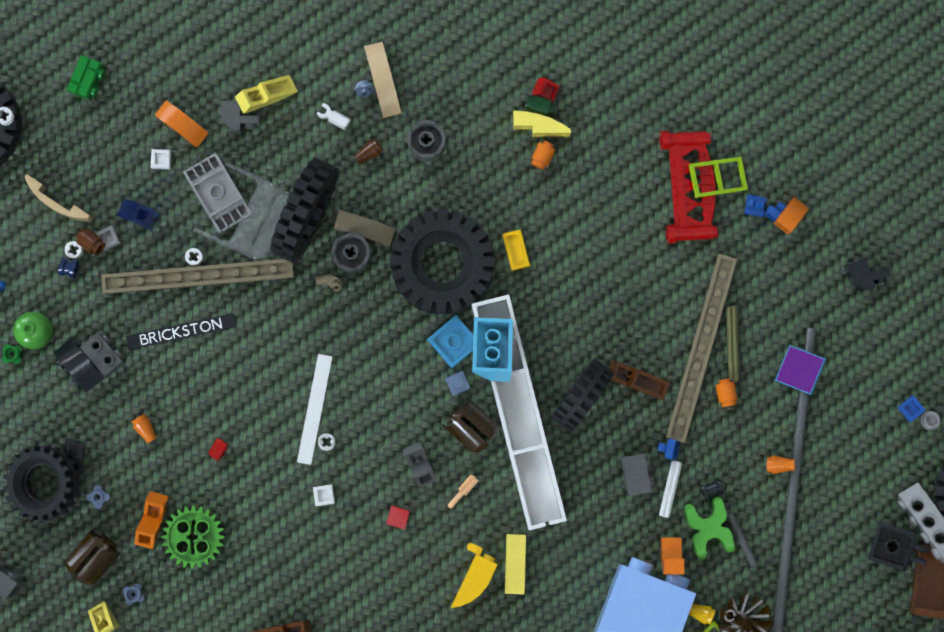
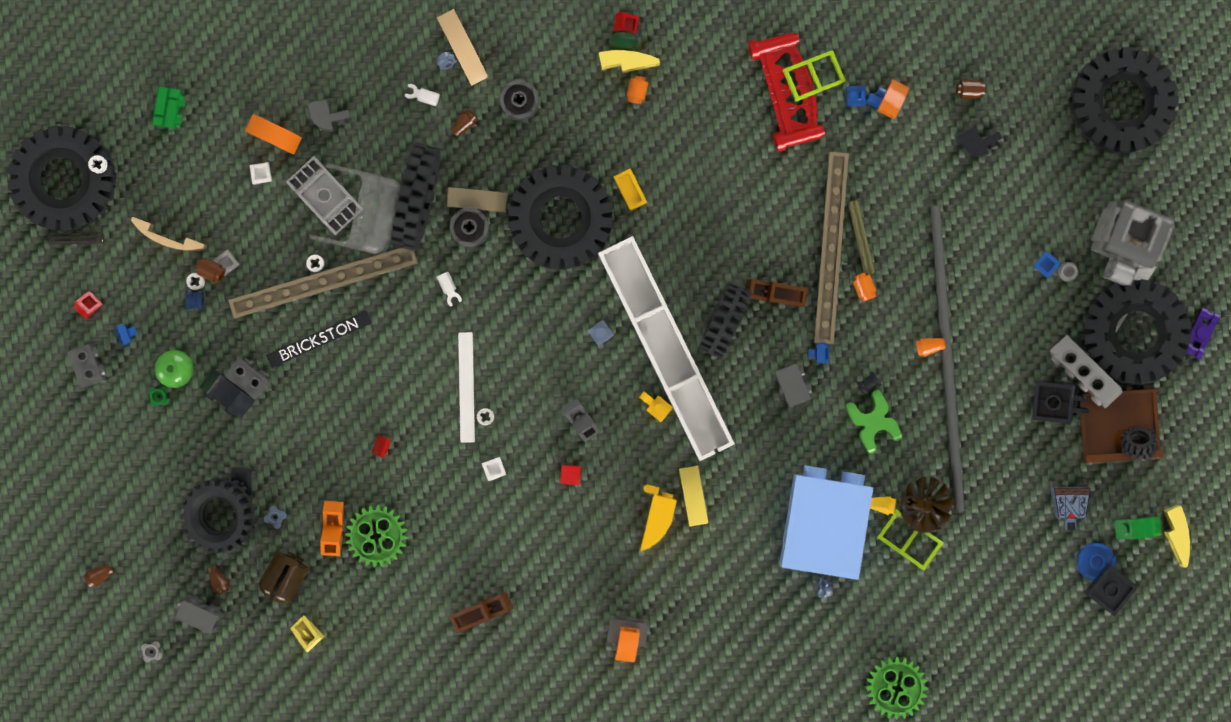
camera: 10 degrees left, 5 degrees up
clear blue slope [116,198,159,231] -> none
sand blue plate [123,583,144,605] -> none
orange cone [131,414,157,443] -> none
light yellow slope [235,75,298,114] -> none
dark tan arm [315,274,343,292] -> none
dark azure tile [427,315,473,368] -> none
dark brown cylinder [442,397,498,453] -> none
light nougat axle [448,474,479,509] -> none
medium azure slope [472,317,513,382] -> none
white axle [659,461,682,518] -> none
orange brick [660,538,684,575] -> none
dark grey bar [727,512,758,568] -> none
dark purple tile [775,345,826,395] -> none
none -> reddish brown cone [207,565,231,595]
none -> white bar [437,272,462,306]
none -> yellow plate [639,392,673,422]
none -> reddish brown brick [956,79,985,99]

